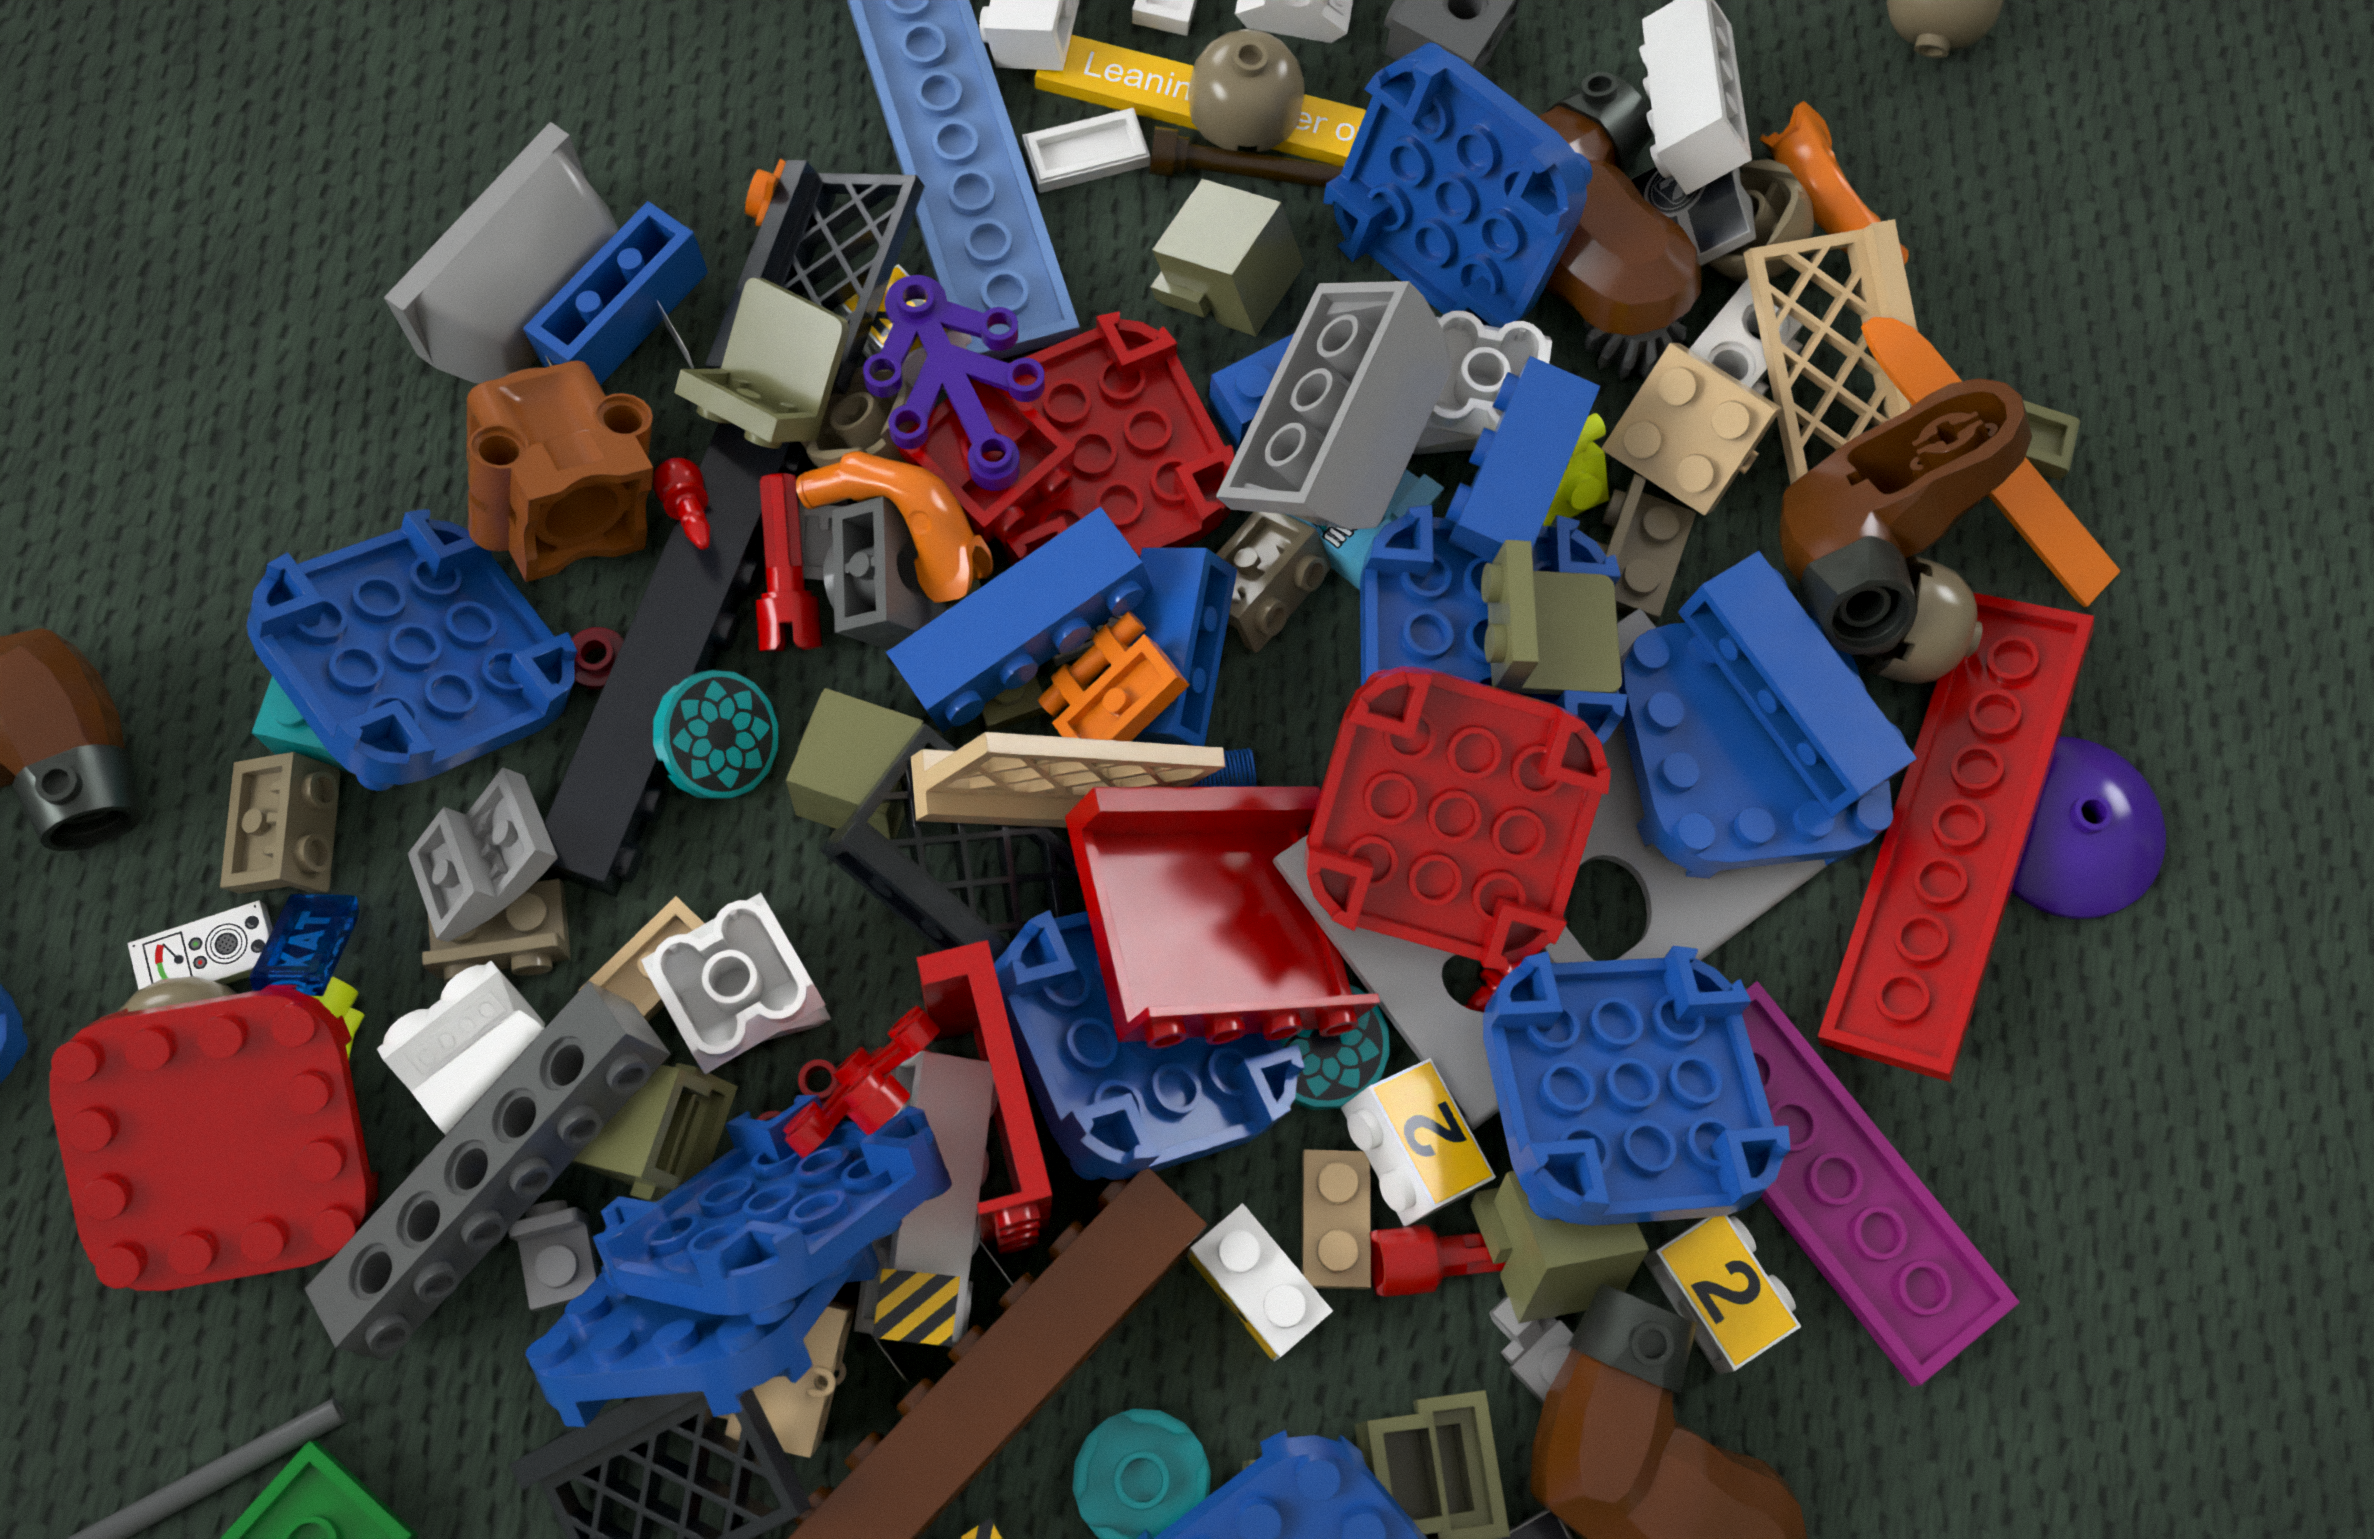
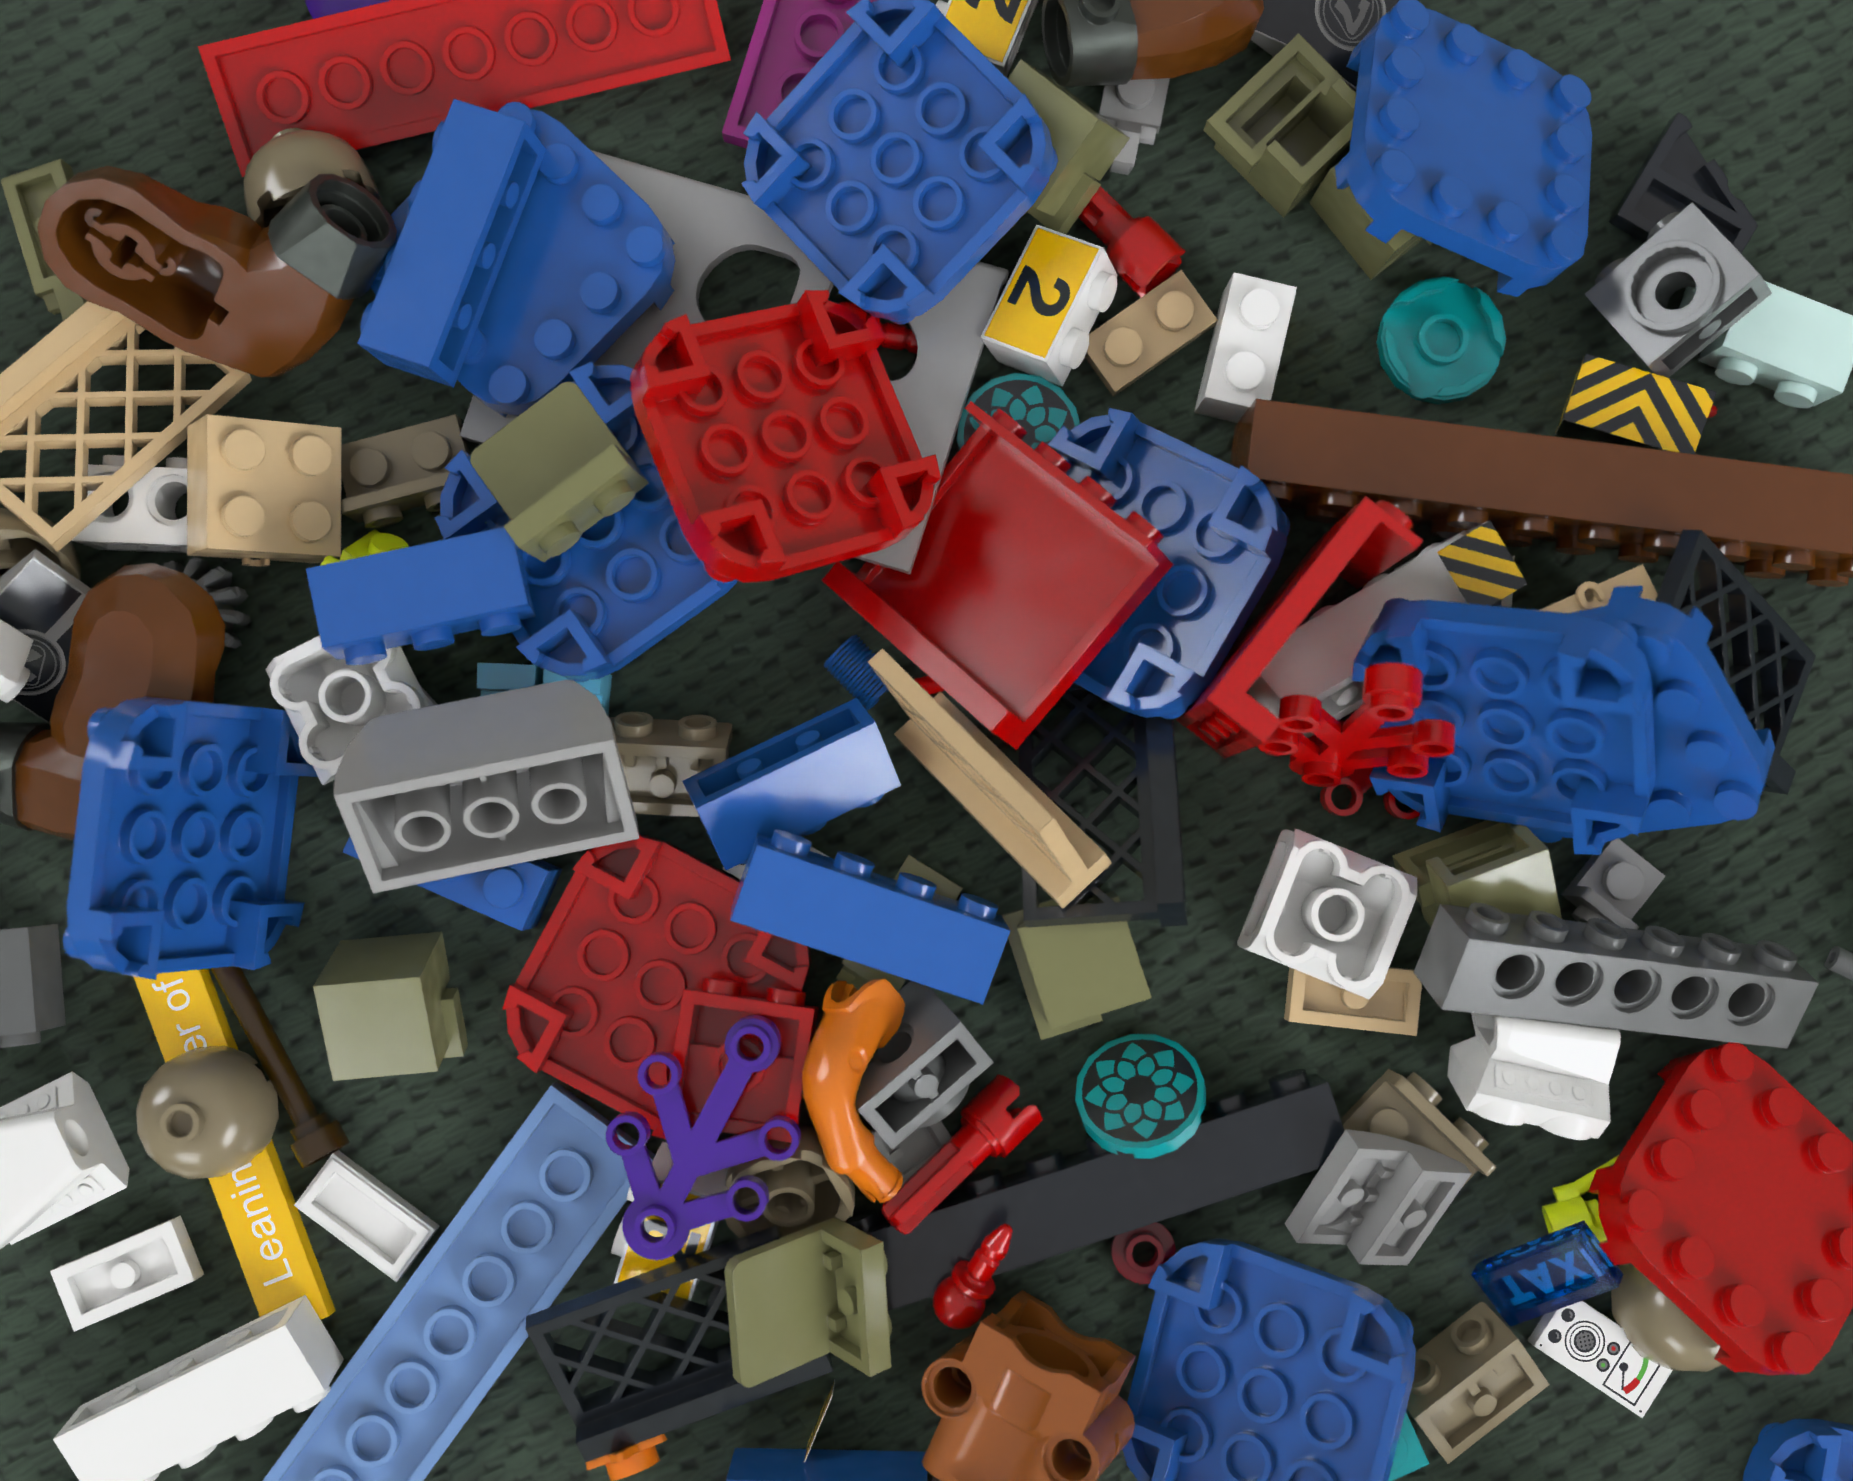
camera: 120 degrees left, 15 degrees up
orange plate [1037,611,1190,742] -> none
orange piece [1861,317,2121,607] -> none

